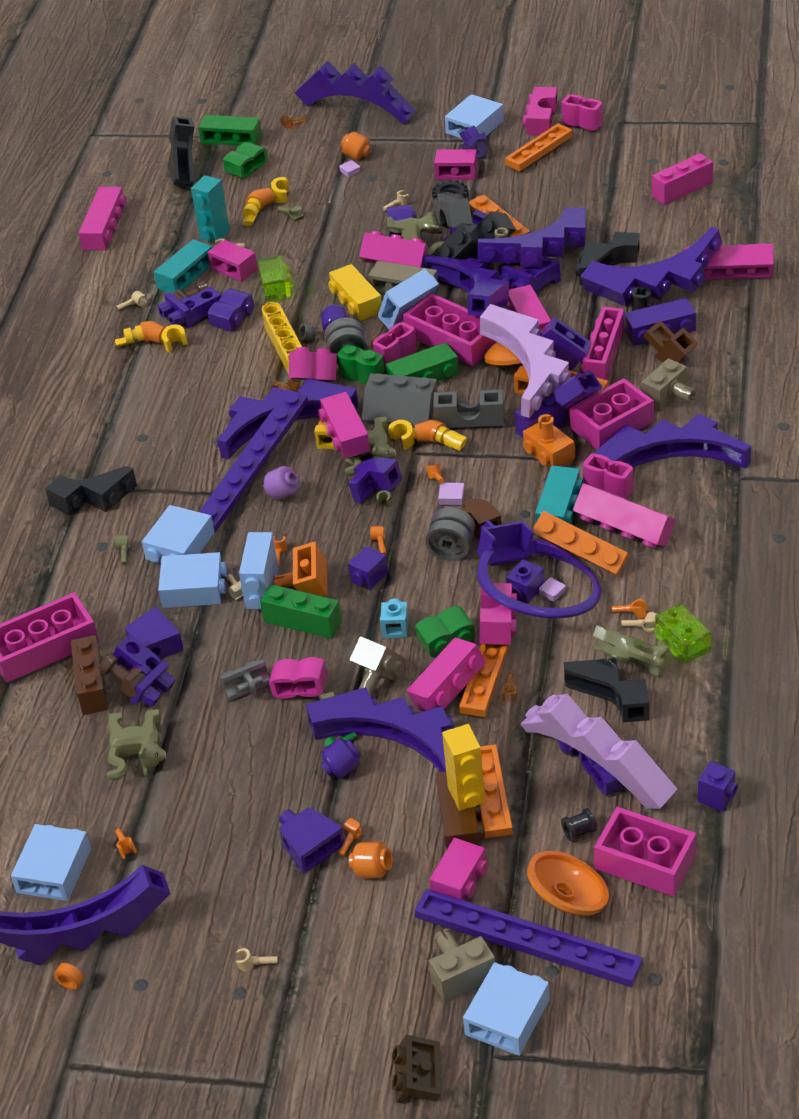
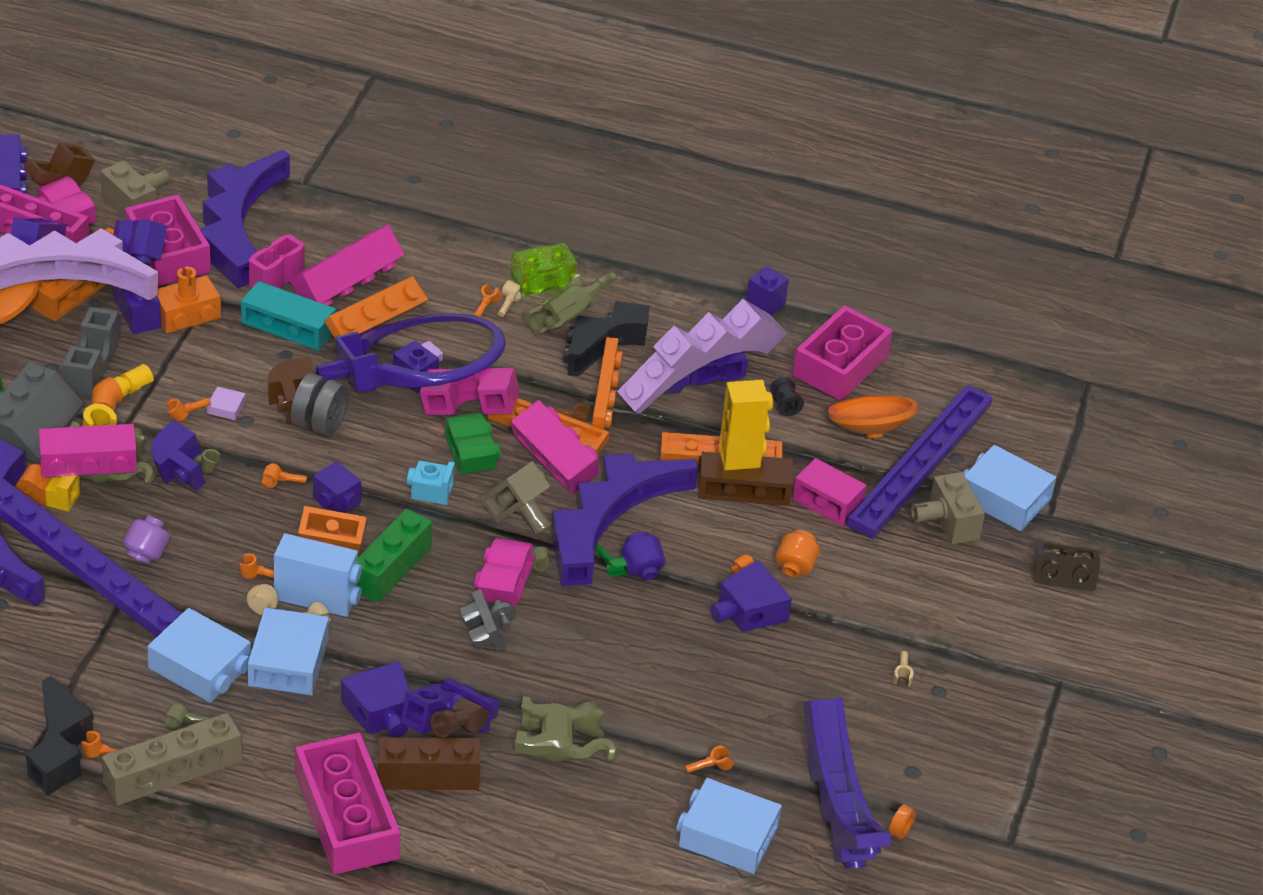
camera: 90 degrees left, 0 degrees up
none -> dark pink brick [36,176,97,224]
none -> orange hand [81,731,118,758]
none -> dark tan brick [102,712,242,806]
none -> tan plate [247,584,279,615]
none -> orange plate [592,337,623,430]

